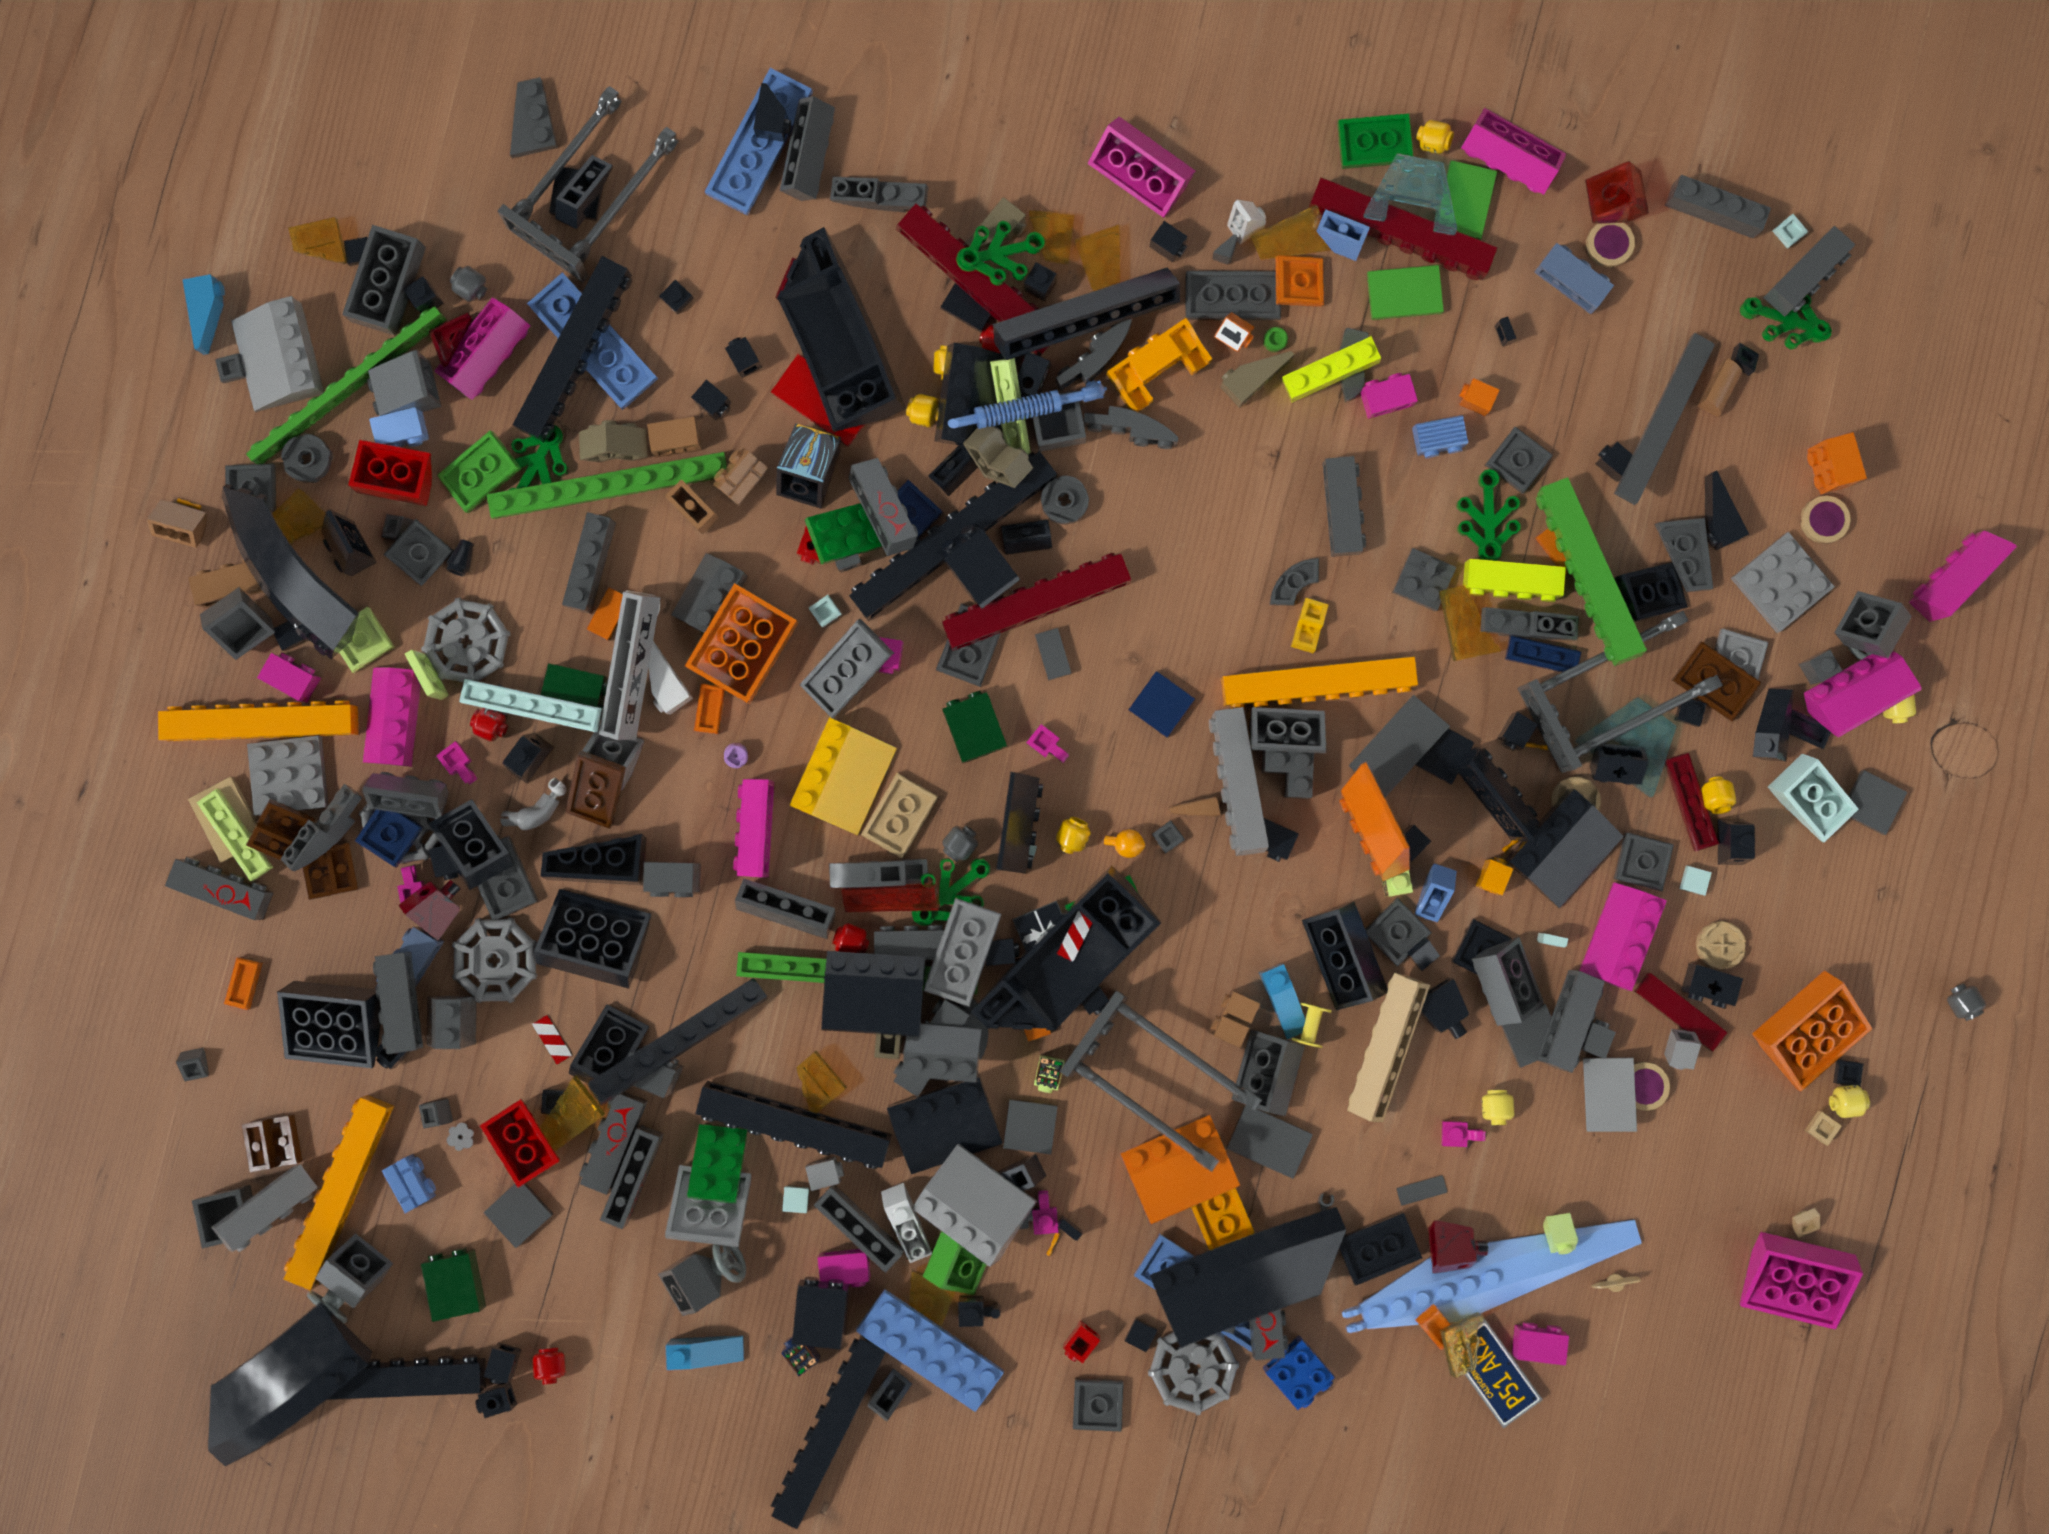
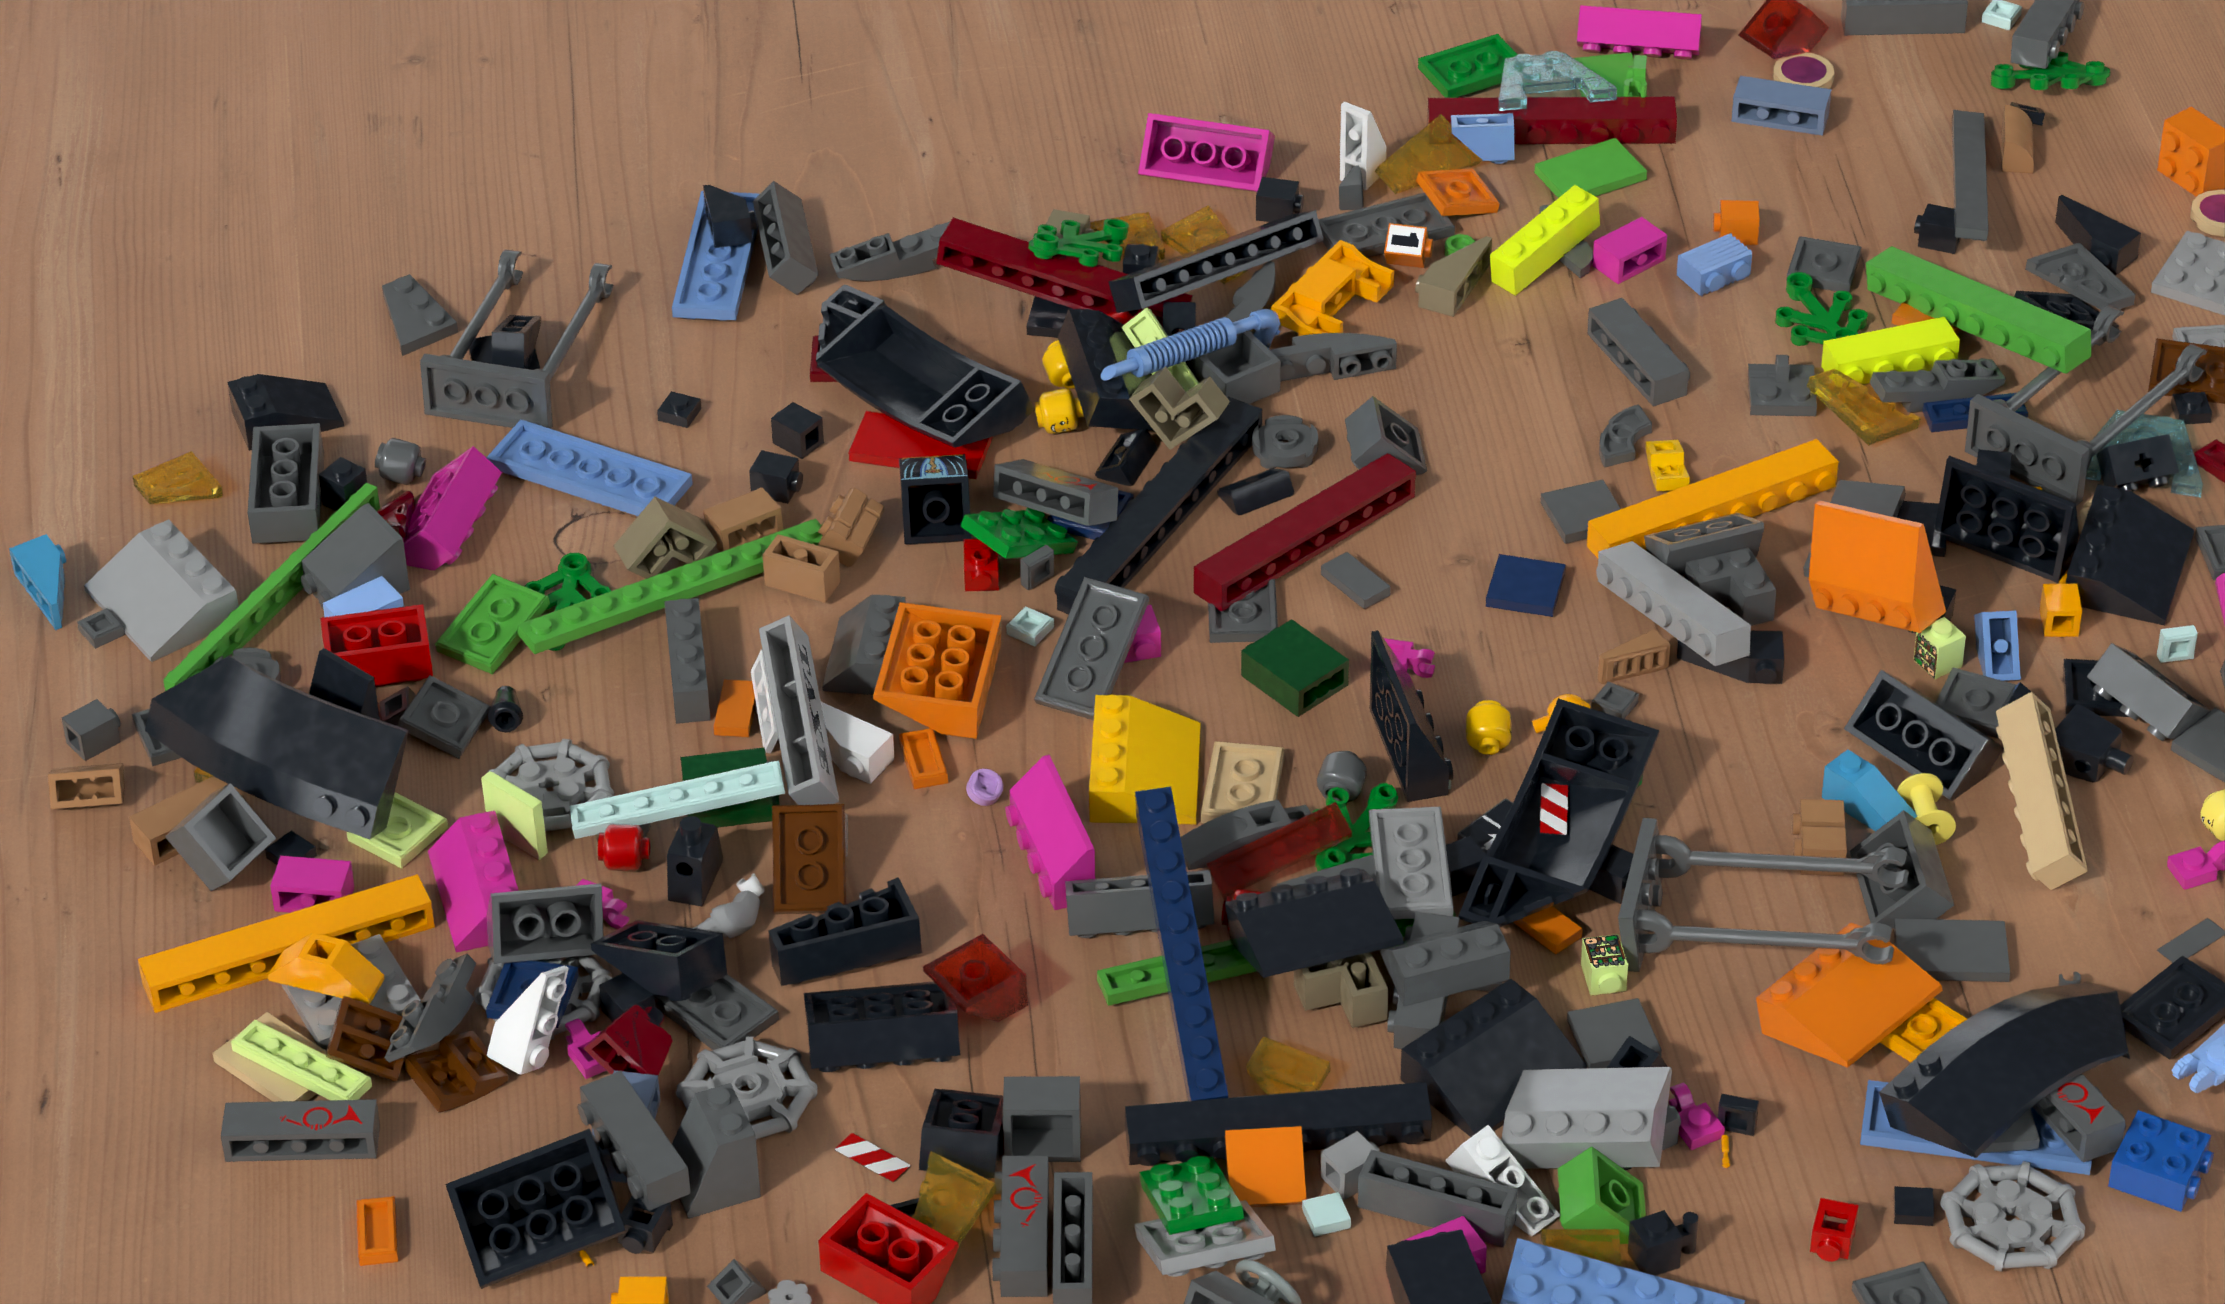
camera: 25 degrees left, 45 degrees down
black tile [343,237,368,266] -> none
black brick [512,256,632,443] -> none
black plate [587,978,767,1106] -> none
dark grey piece [643,862,701,897] -> none
black slope [937,522,1020,609] -> none
yellow head [1416,120,1454,155] -> none
black tile [1494,316,1516,347] -> none
none -> dark grey brick [62,699,121,761]
none -> black slope [227,374,344,451]
none -> light orange slope [268,933,385,1005]
none -> white slope [487,965,569,1075]
none -> clear red slope [923,934,1028,1022]
none -> dark blue brick [1135,787,1229,1101]
none -> orange tile [1225,1126,1307,1207]
none -> dark grey slope [1345,396,1427,475]
none -> dark grey tile [1540,480,1621,544]
none -> bright green plate [1623,55,1647,98]

